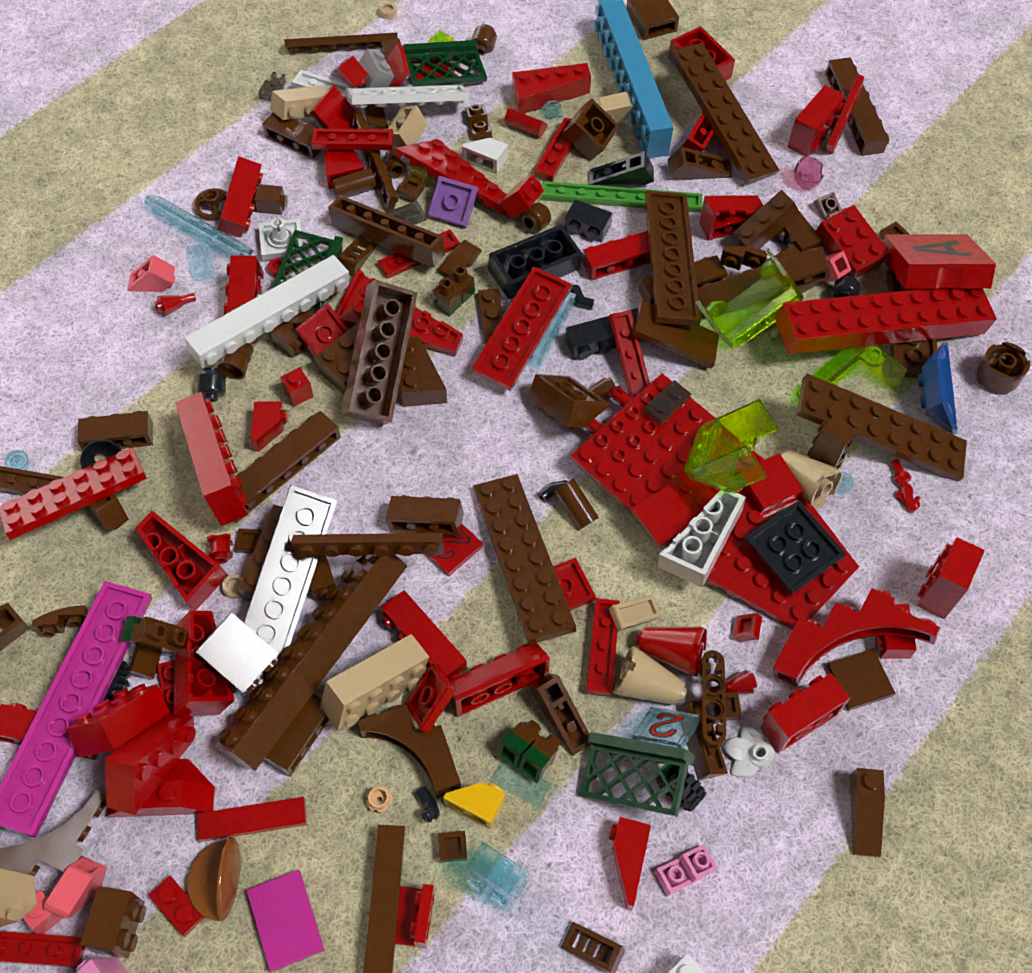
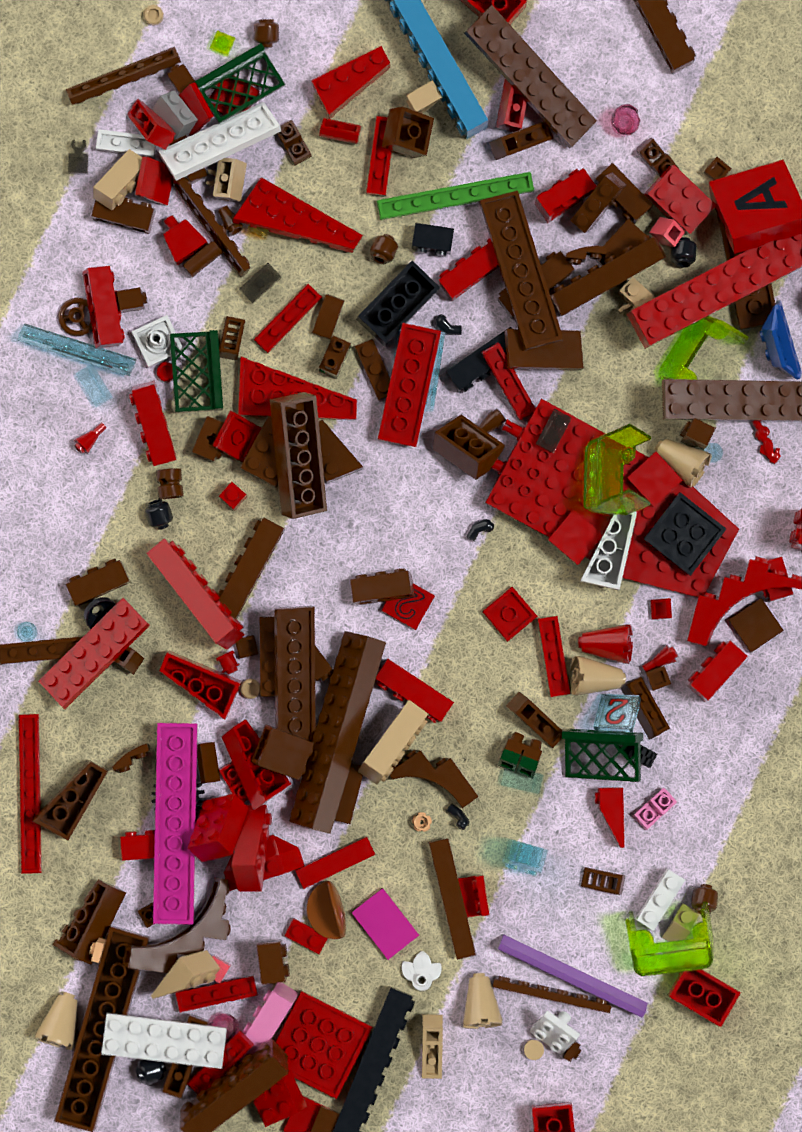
camera: 15 degrees left, 25 degrees up
coral slope [43,856,107,919] -> none
reddish brown hips [121,616,187,652] -> none
coral slope [127,255,175,292] -> none
white brick [184,255,349,368] -> none
red slope [251,401,288,452] -> none
reddish brown plate [292,533,445,557] -> none
red plate [311,128,394,150] -> none
reddish brown brick [328,195,445,268] -> none
reddish brown plate [397,176,424,202] -> none
red tile [405,662,456,733] -> none
medium lavender tile [427,176,478,228] -> none
reddish brown plate [438,830,467,863] -> none
yellow slope [443,782,505,829] -> none
red slope [449,643,550,717] -> none
white slope [462,138,508,174] -> none
reddish brown plate [473,474,576,645] -> none
red brick [500,174,544,219] -> none
clear light blue plate [543,100,563,119] -> none
reddish brown brick [553,478,599,531] -> none
black slope [589,151,654,188] -> none
tan tile [609,594,662,631] -> none
clear neon green windscreen [695,248,803,349] -> none
reddish brown beam [700,650,726,749] -> none
white plate [723,727,775,777] -> none
red brick [787,85,845,157] -> none
red tile [826,74,865,154] -> none
reddish brown slope [849,768,885,857] -> none

